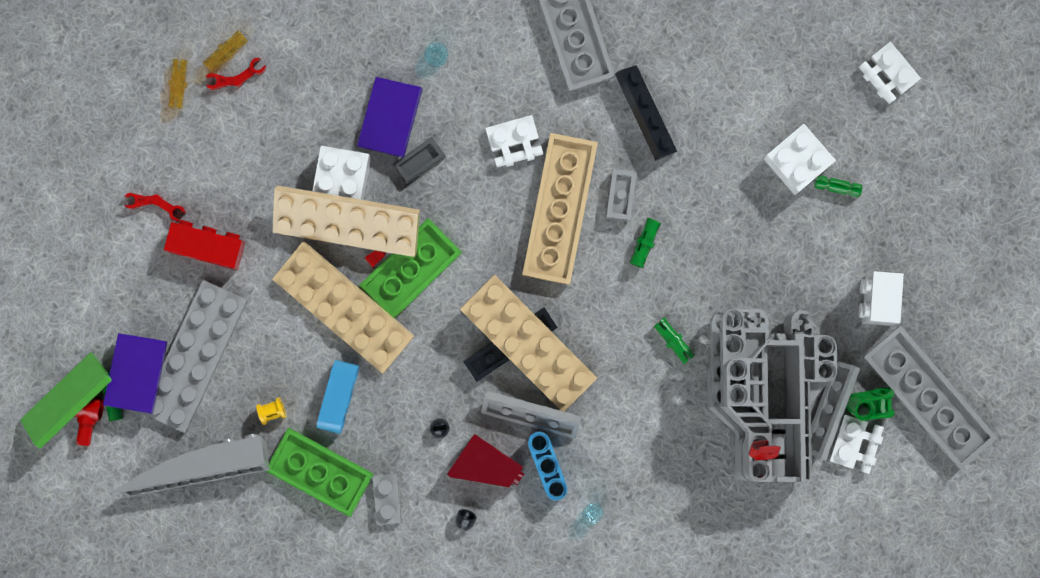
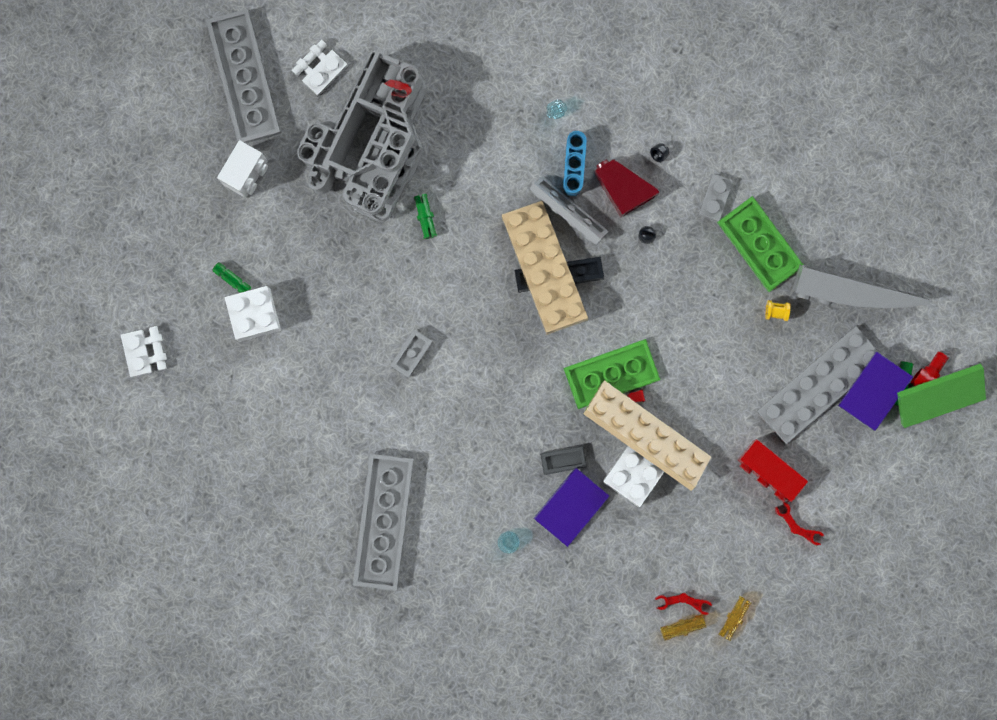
camera: 155 degrees left, 0 degrees up
tan plate [273,242,415,374] -> none
dark azure beam [316,360,359,434] -> none
white plate [486,115,543,167] -> none
tan plate [522,133,598,285] -> none
black plate [615,65,677,161] -> none
green pin [629,218,661,268] -> none
light grey plate [811,361,860,461] -> none
green piece [846,388,895,421] -> none

